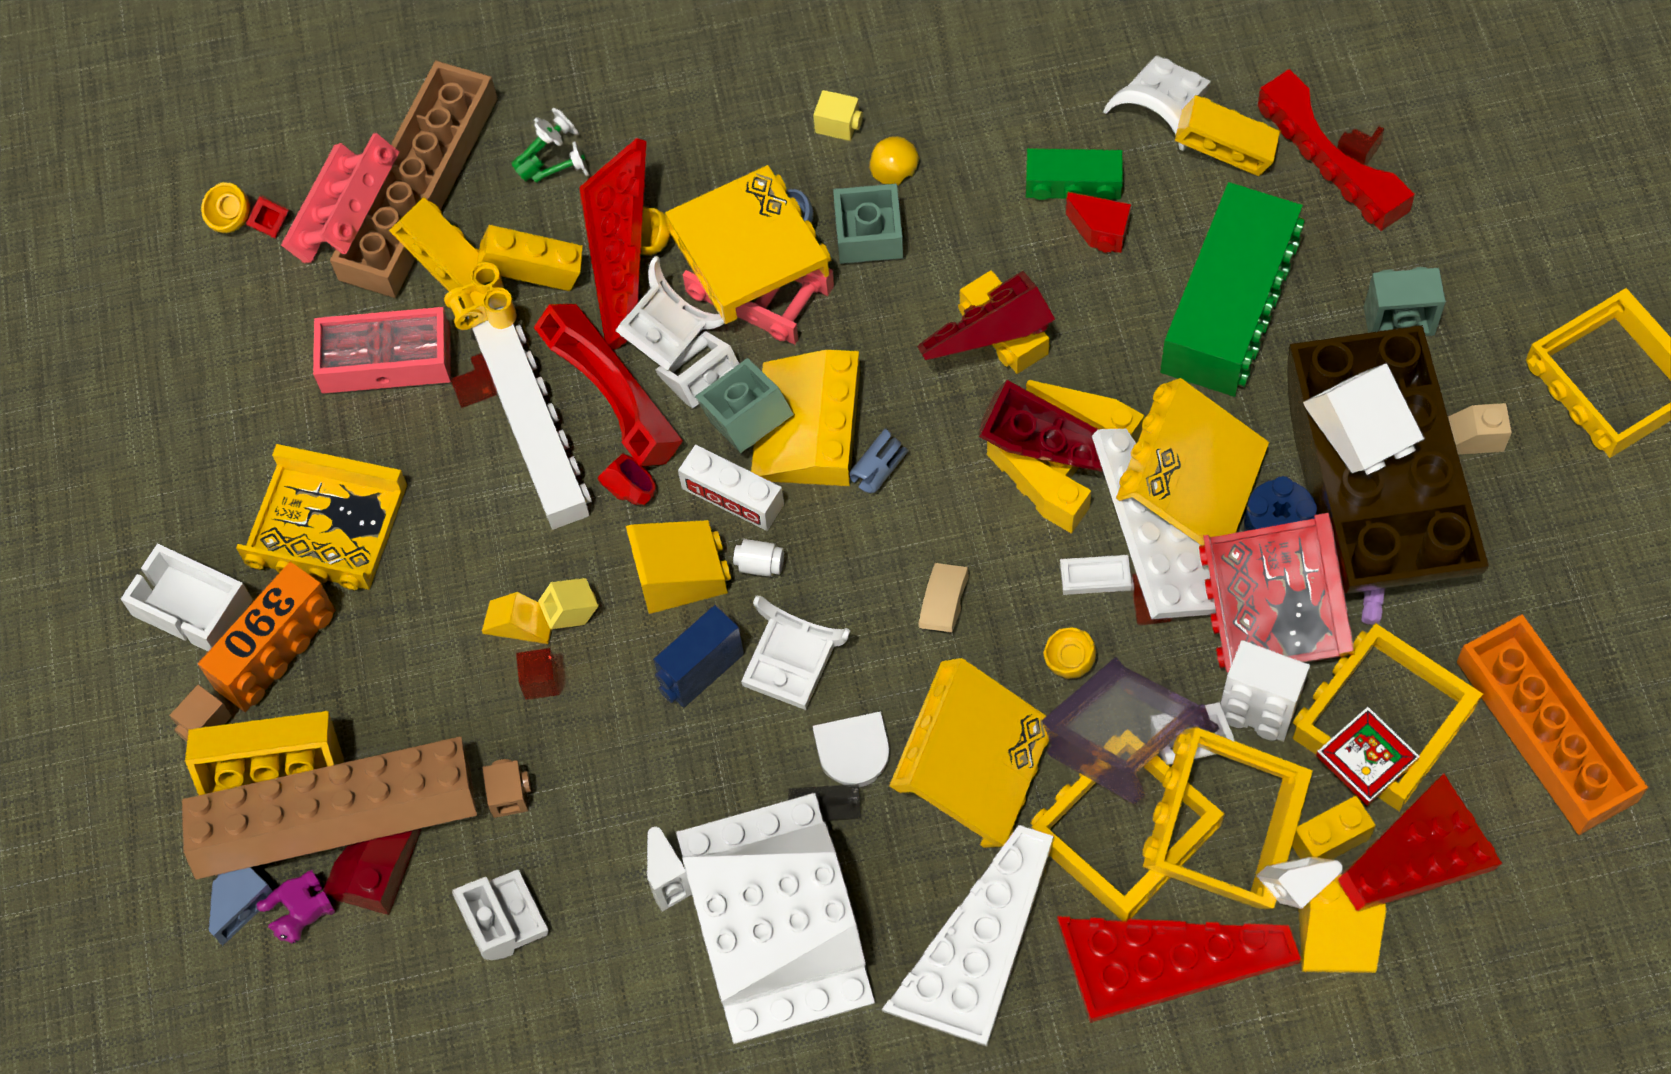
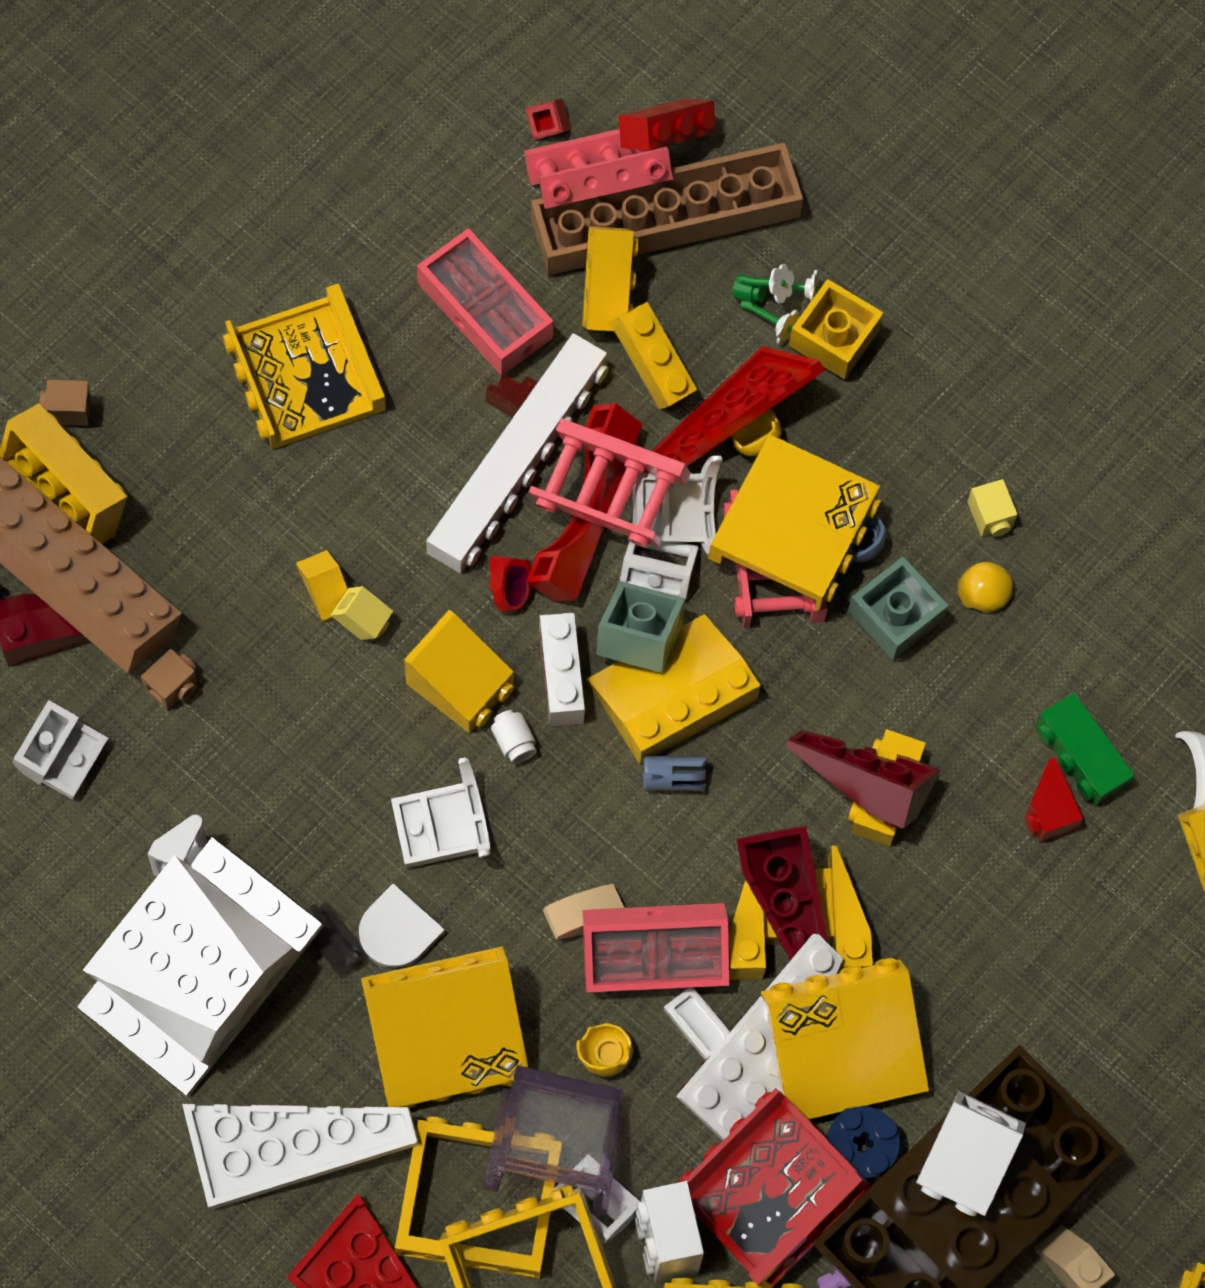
camera: 45 degrees right, 5 degrees up
white piece [121,543,253,651] -> none
orange brick [198,561,335,713] -> none
yellow piece [201,182,250,233] -> none
yellow piece [444,262,517,330] -> none
clear red panel [516,648,560,700] -> none
dark blue brick [653,605,744,708] -> none
green brick [1160,182,1306,397] -> none
sand green brick [1364,267,1446,336] -> none
none -> coral fence [529,418,691,548]
none -> brick [582,903,729,992]
none -> red brick [618,98,716,151]
none -> yellow brick [789,279,884,380]

